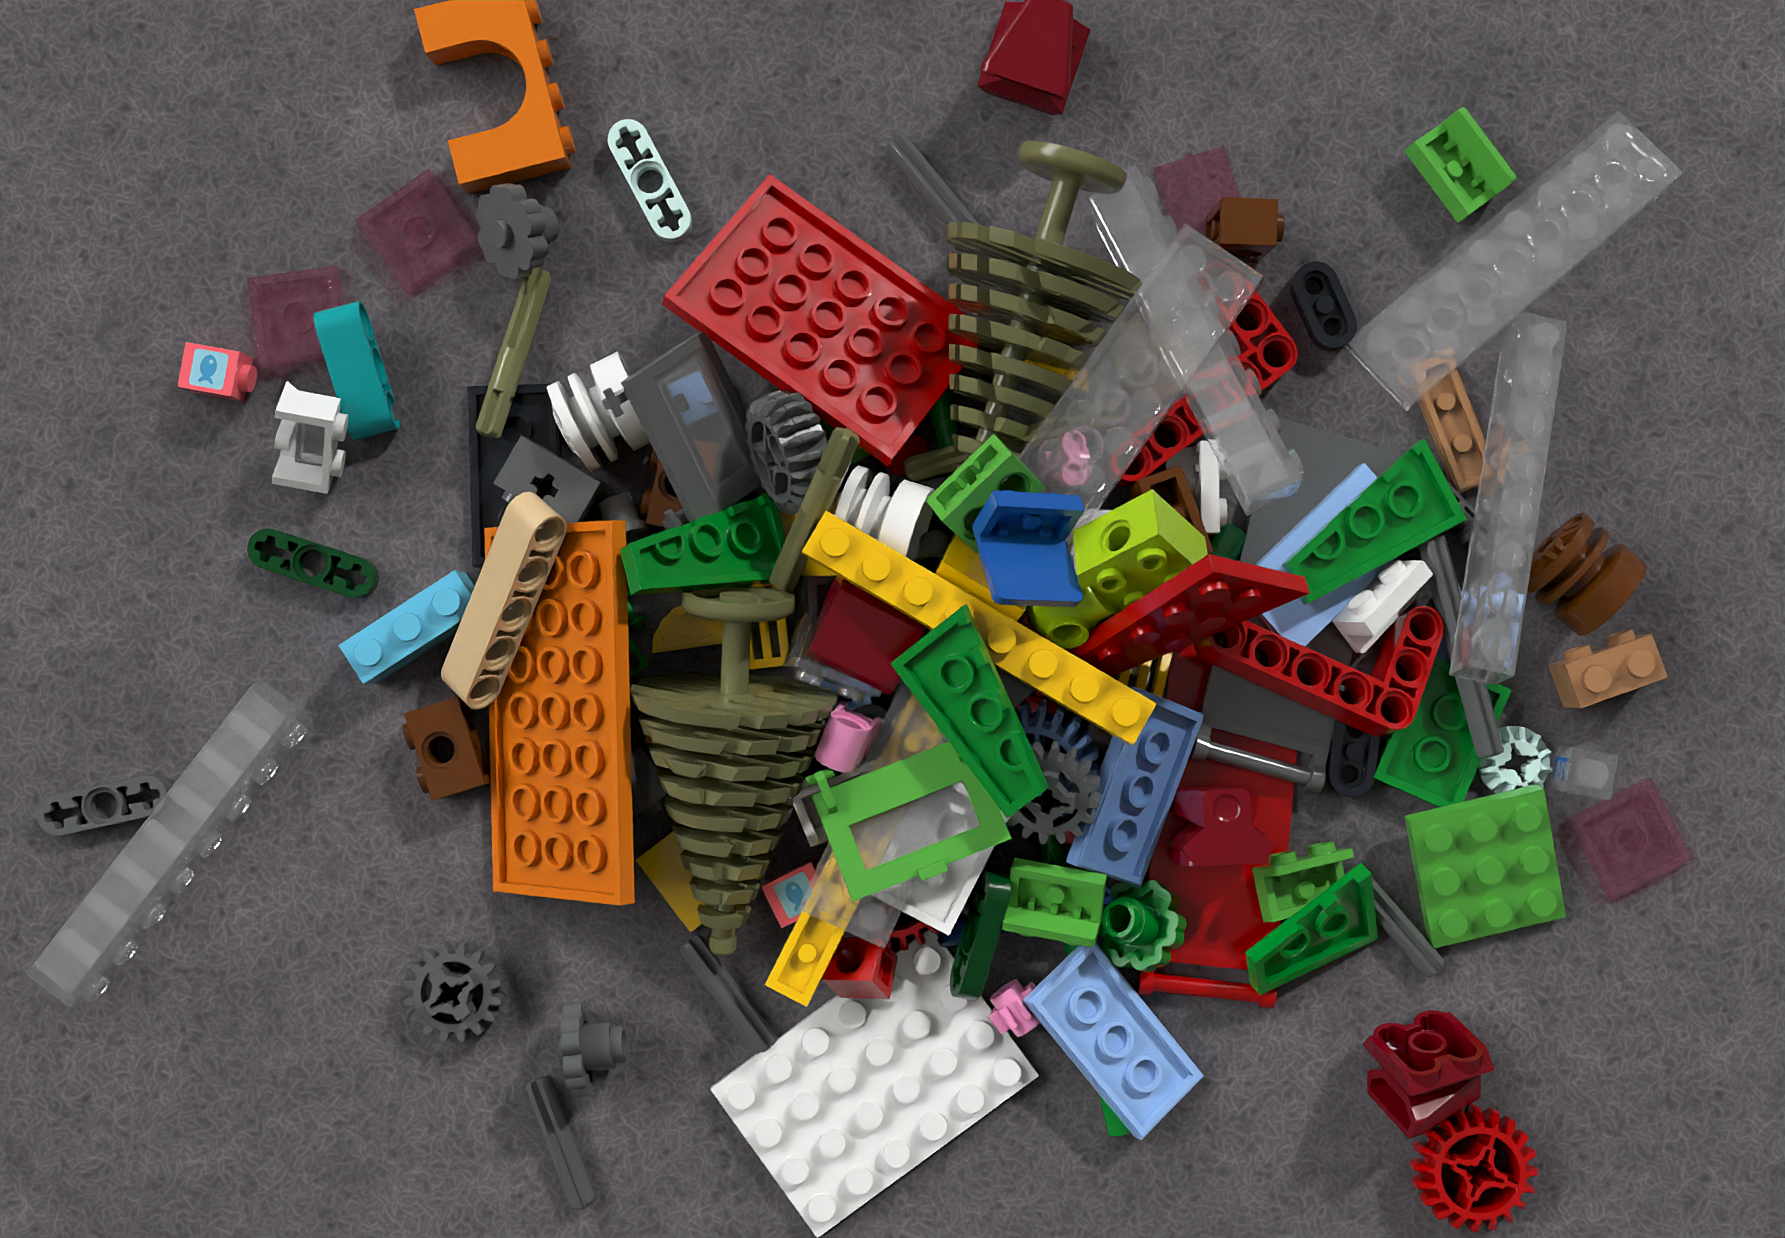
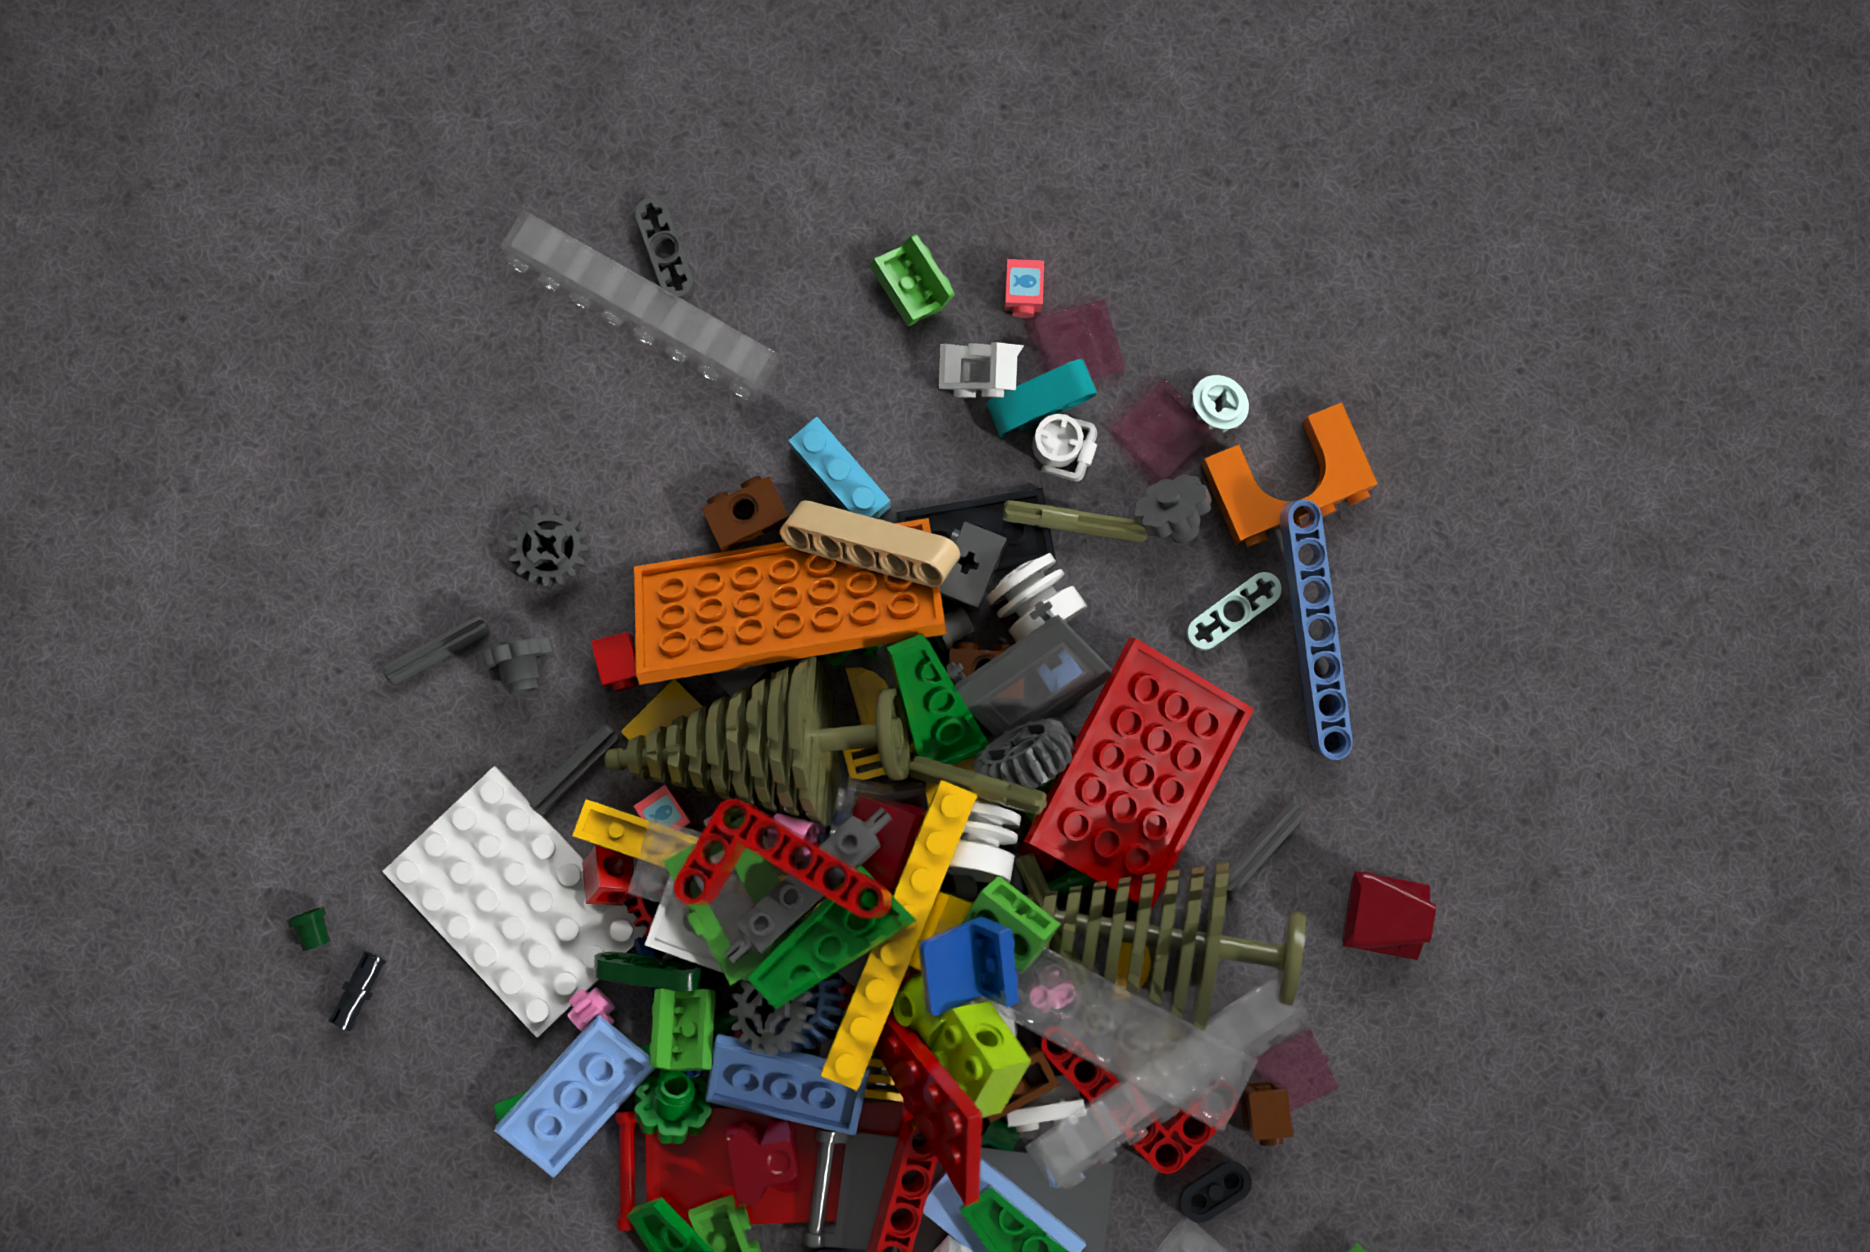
camera: 80 degrees right, 5 degrees down
dark green beam [247,528,379,598] -> none
none -> red brick [591,632,638,692]
none -> red beam [674,799,892,919]
none -> dark grey plate [724,807,892,964]
none -> bright green bracket [869,234,954,326]
none -> white piece [1032,414,1097,482]
none -> light aqua gear [1191,375,1249,433]
none -> medium blue beam [1280,500,1353,760]

